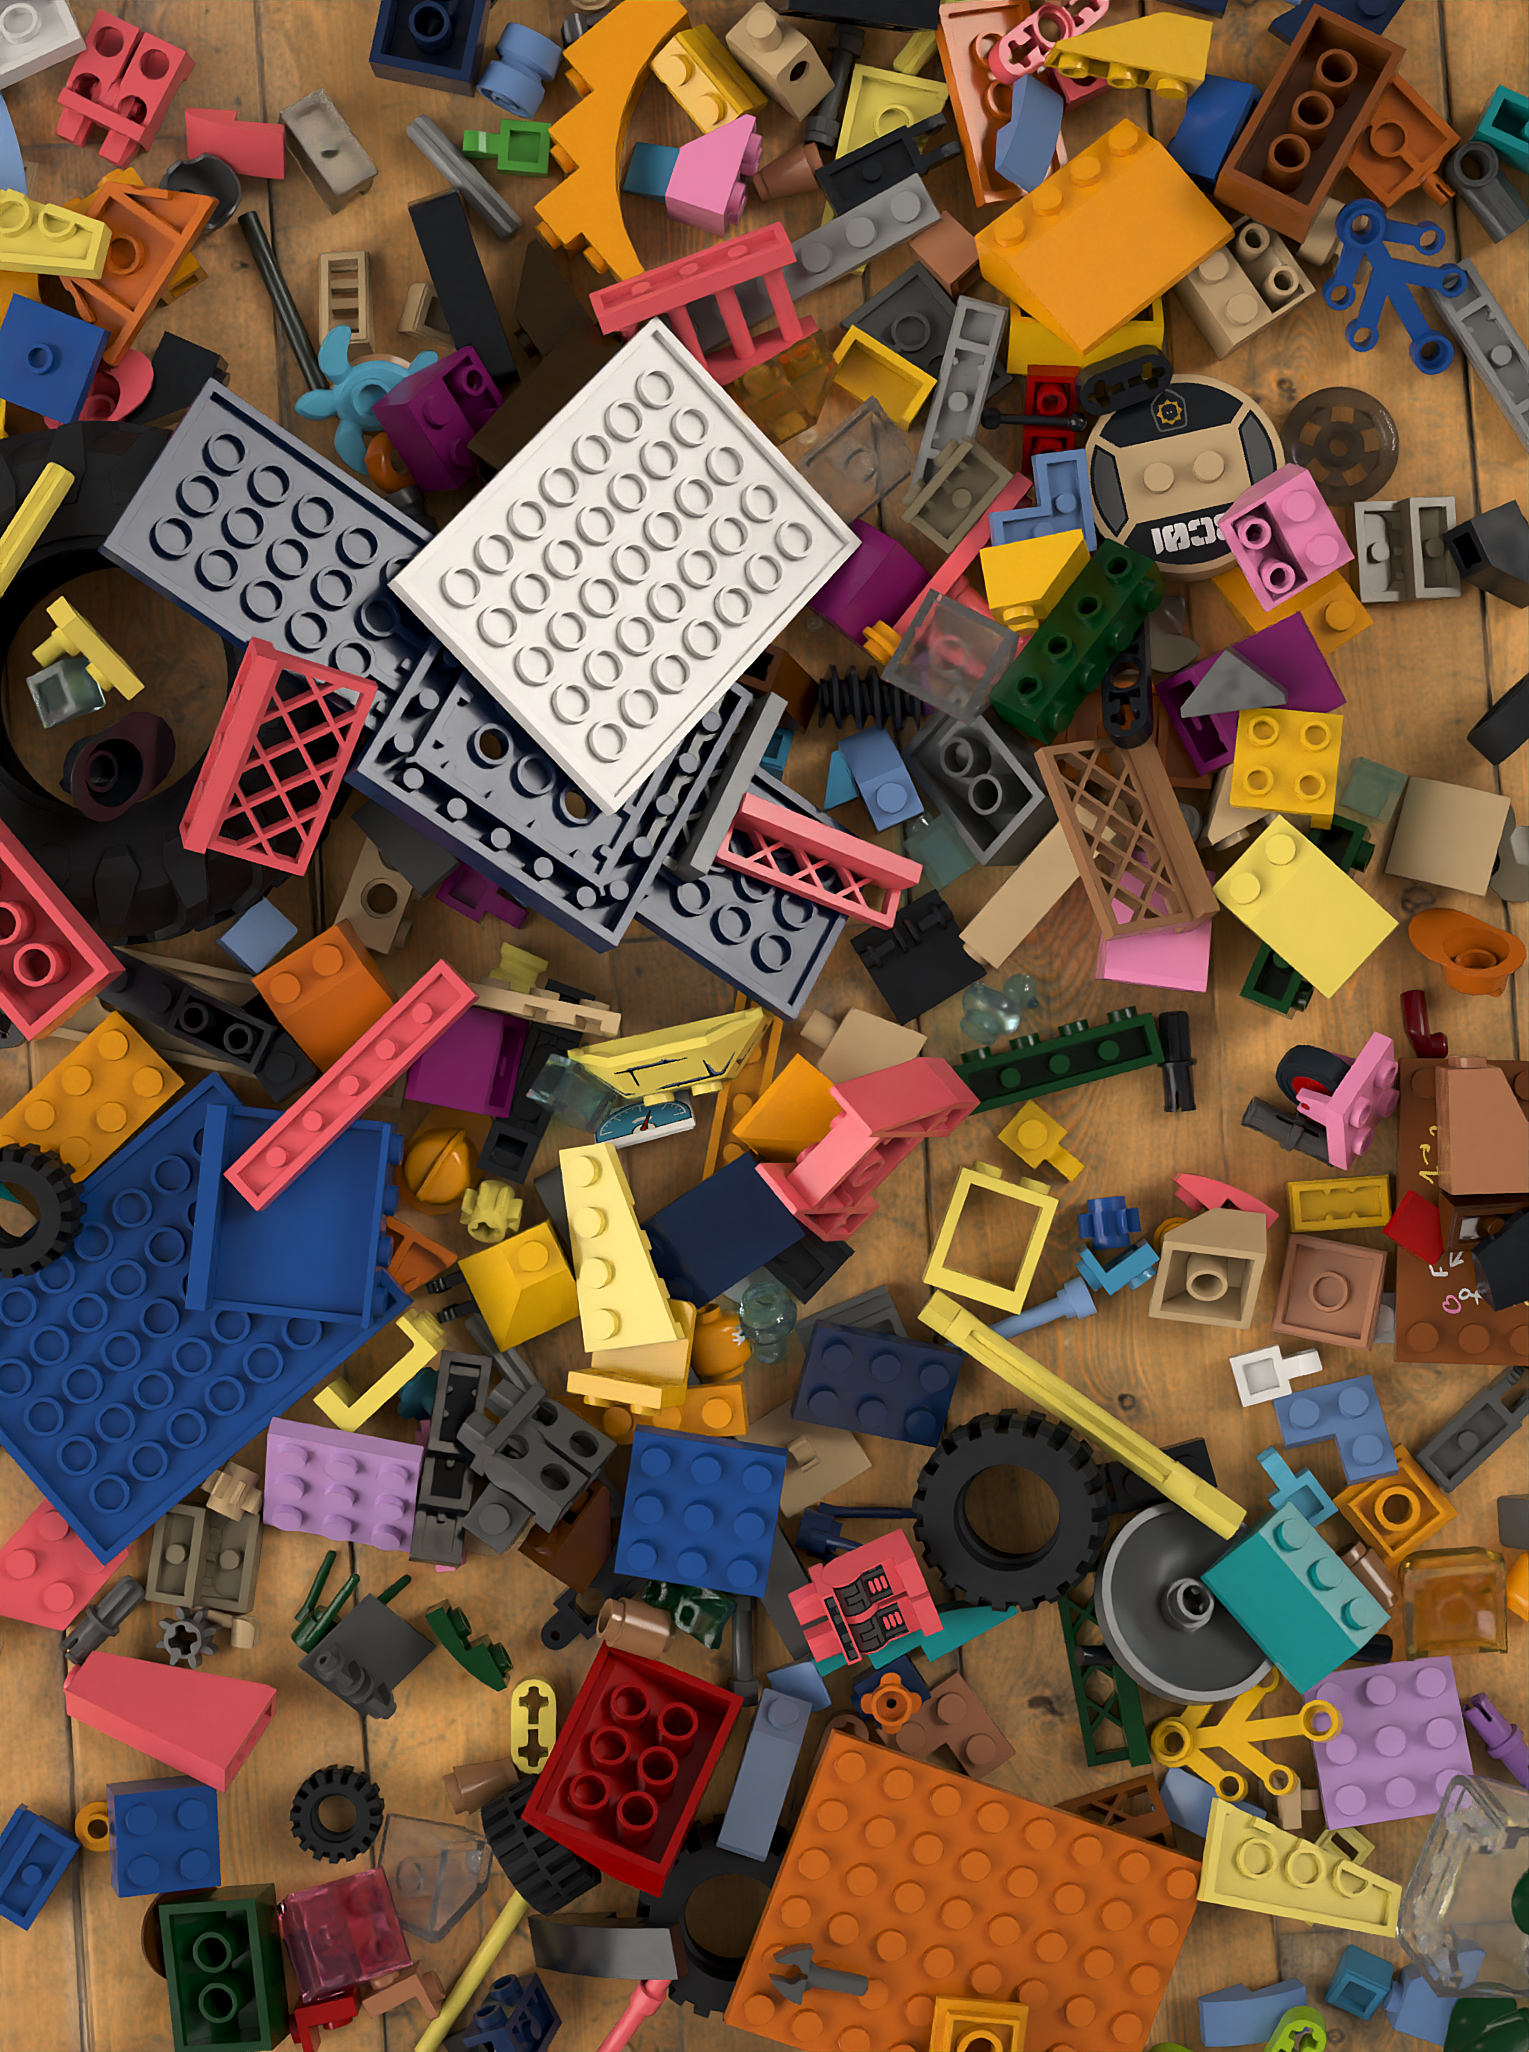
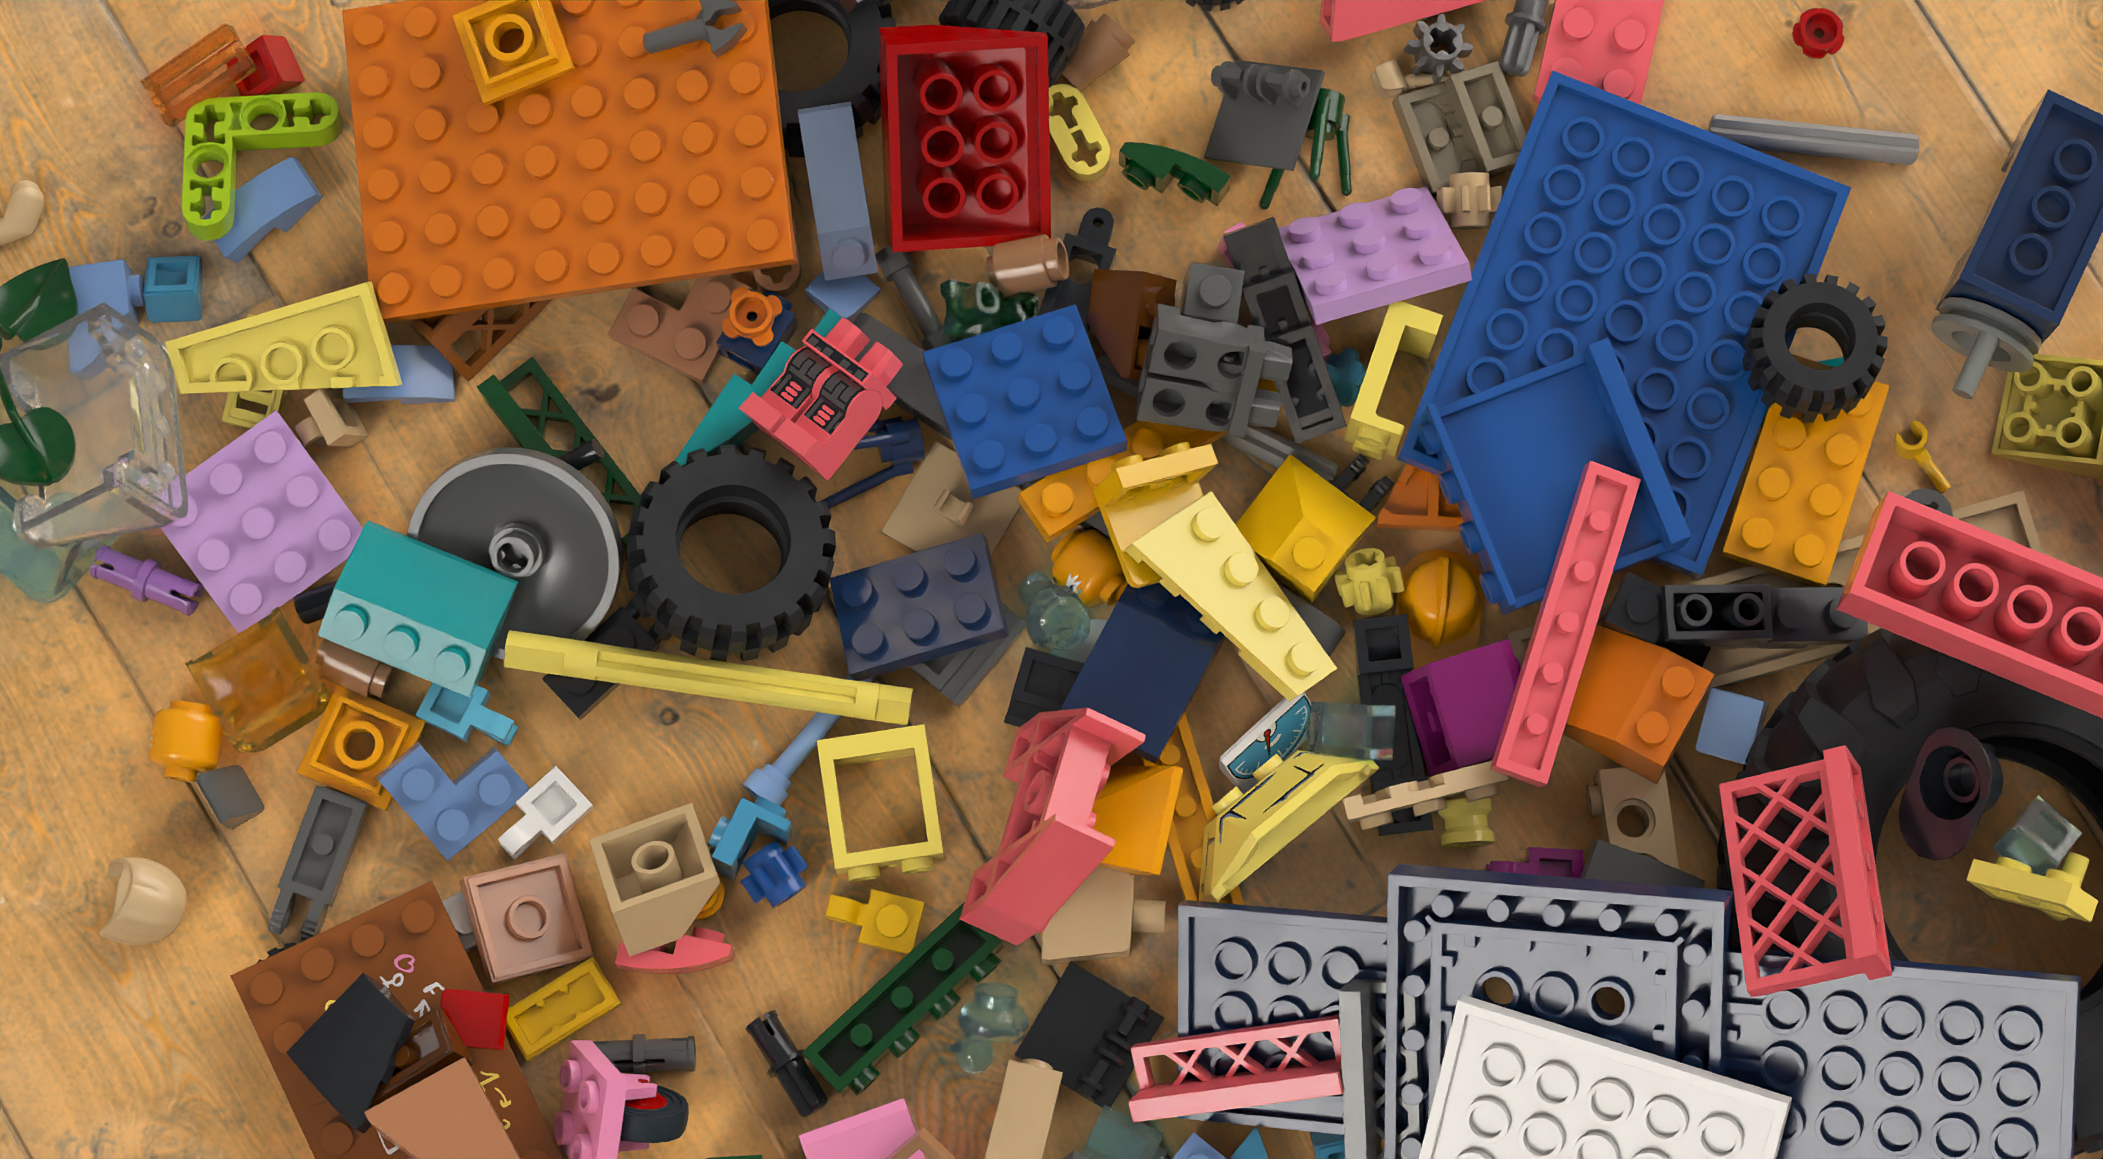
camera: 155 degrees right, 10 degrees down
yellow plant [1149,1665,1343,1803] -> none

